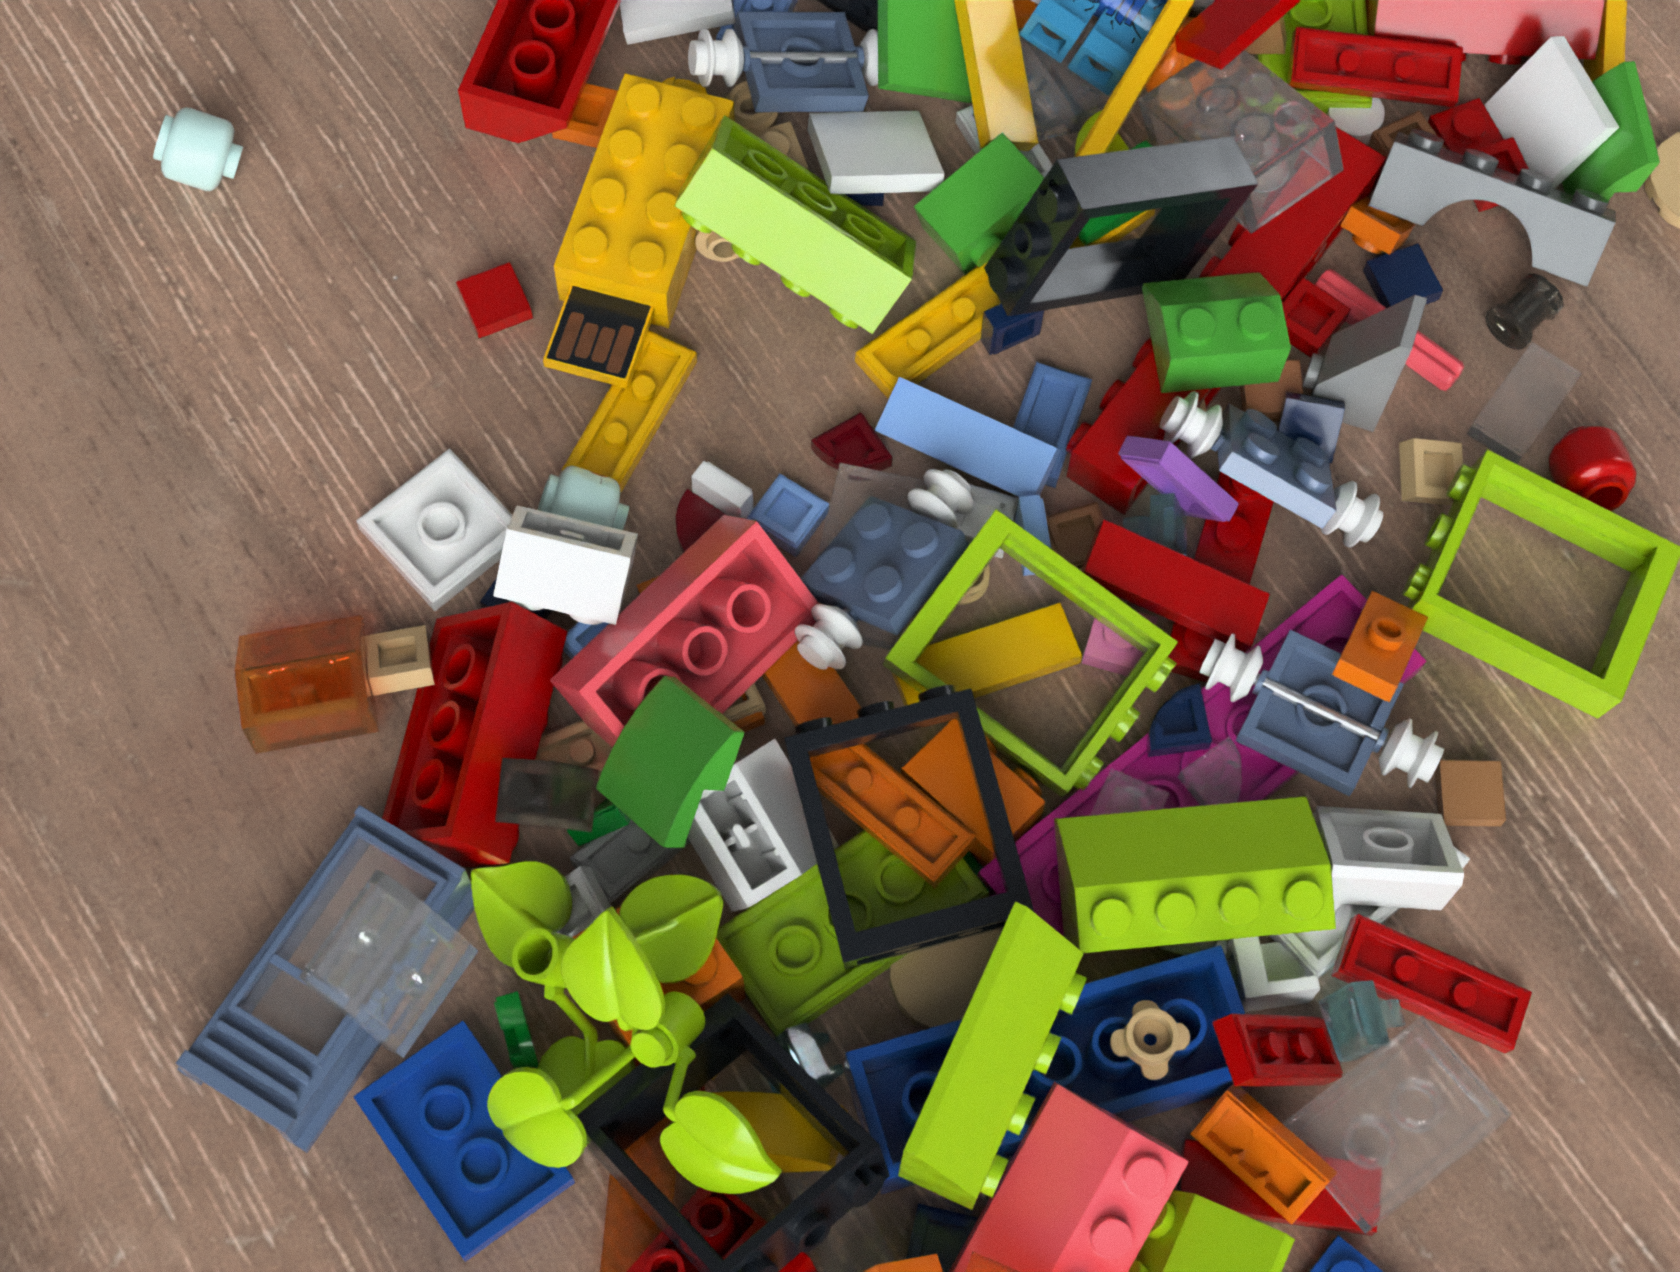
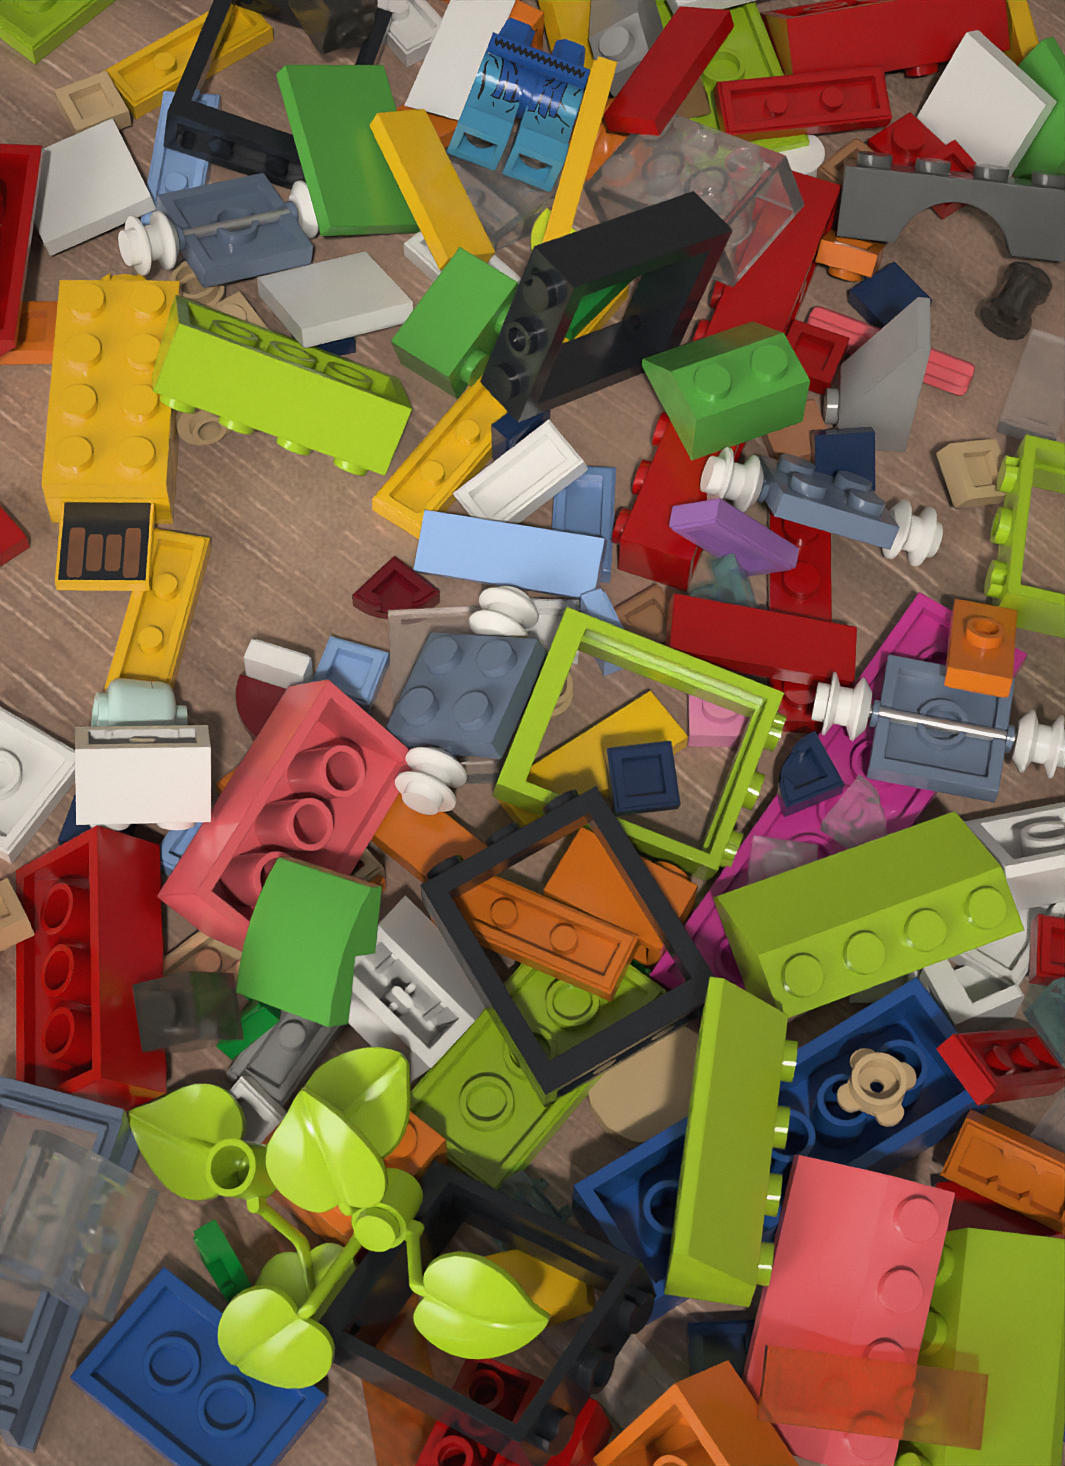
camera: 15 degrees left, 5 degrees down
none -> white tile [453,419,588,525]
none -> dark blue tile [604,741,681,816]

